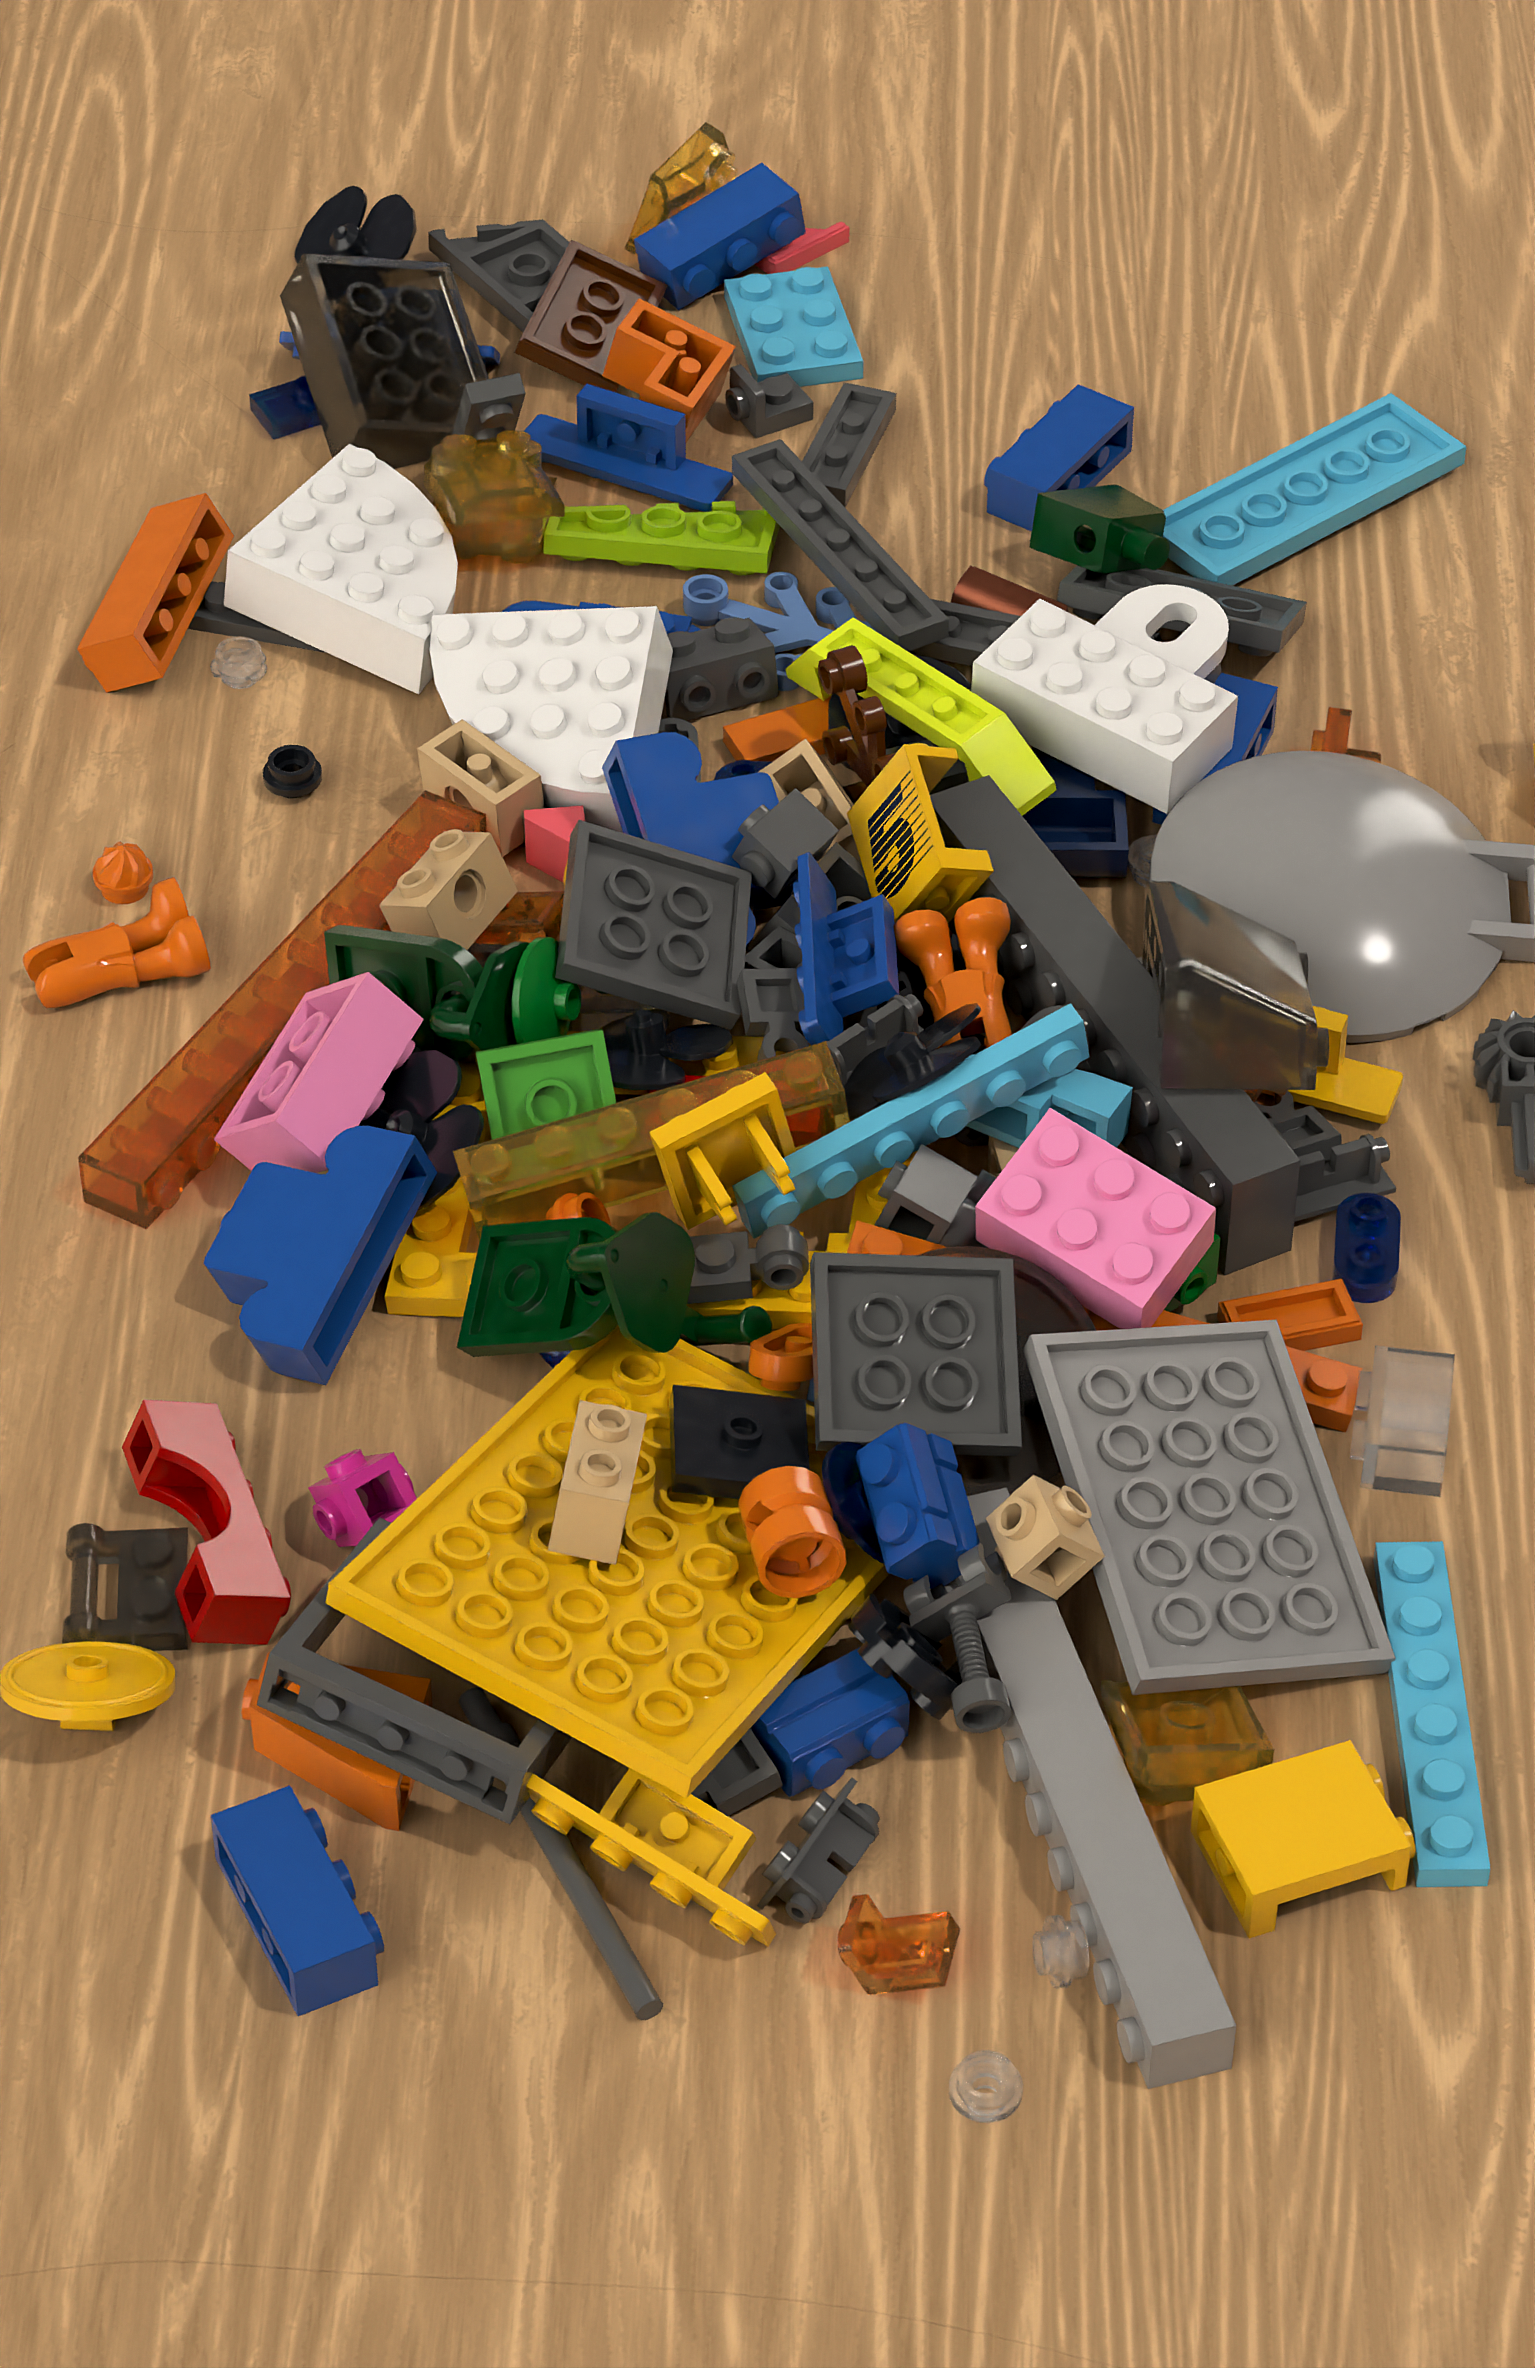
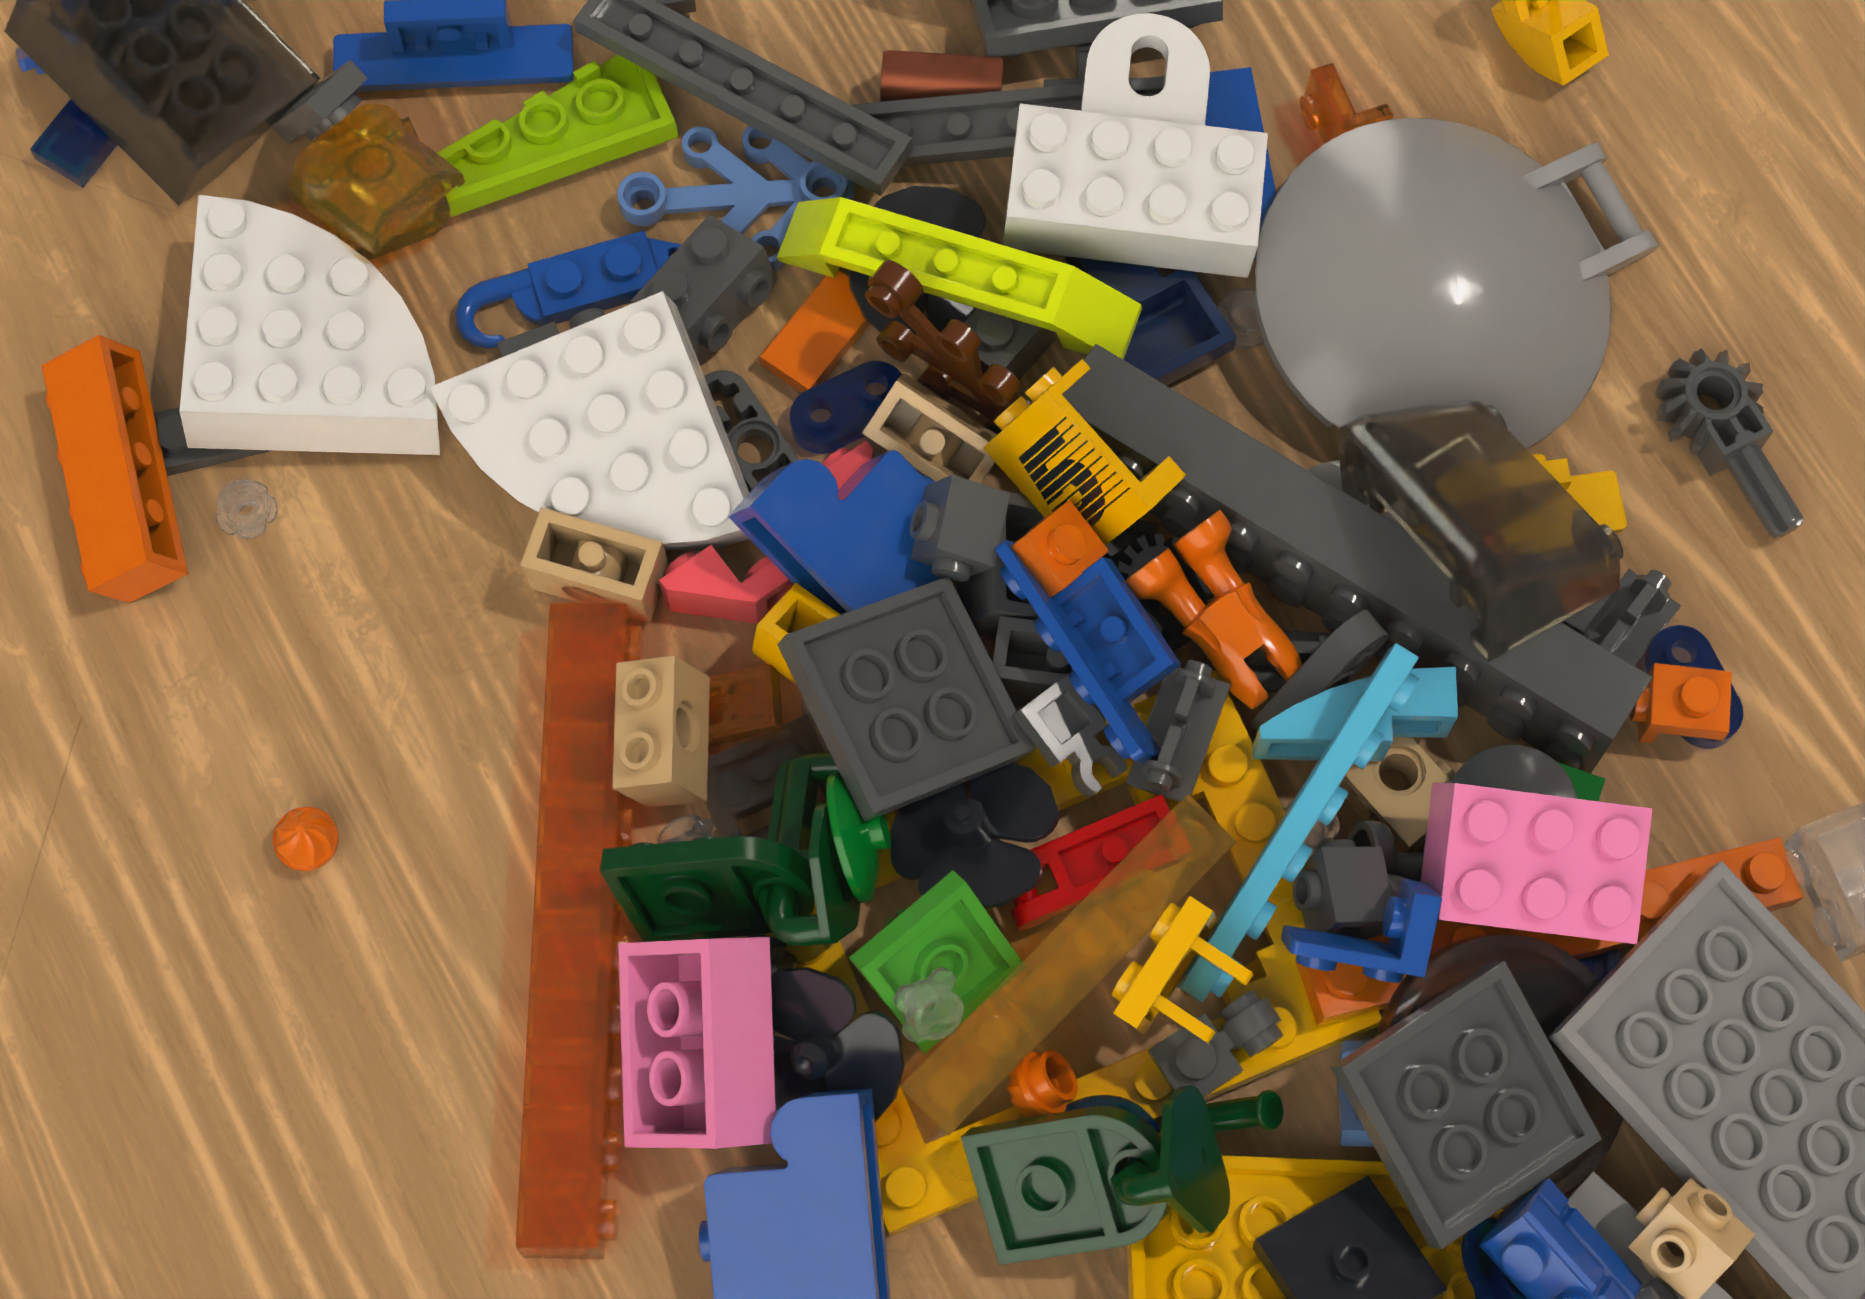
camera: 30 degrees left, 25 degrees up
orange piece [23,877,211,1008] -> none
black plate [263,745,322,798] -> none
orange plate [748,1323,813,1391] -> none
black piece [840,1003,981,1122] -> none
orange tile [1217,1278,1363,1351] -> none
none -> clear plate [894,968,964,1042]
none -> orange bracket [1010,499,1109,598]
none -> blue bracket [1281,878,1442,983]
none -> orange bracket [1629,663,1732,743]

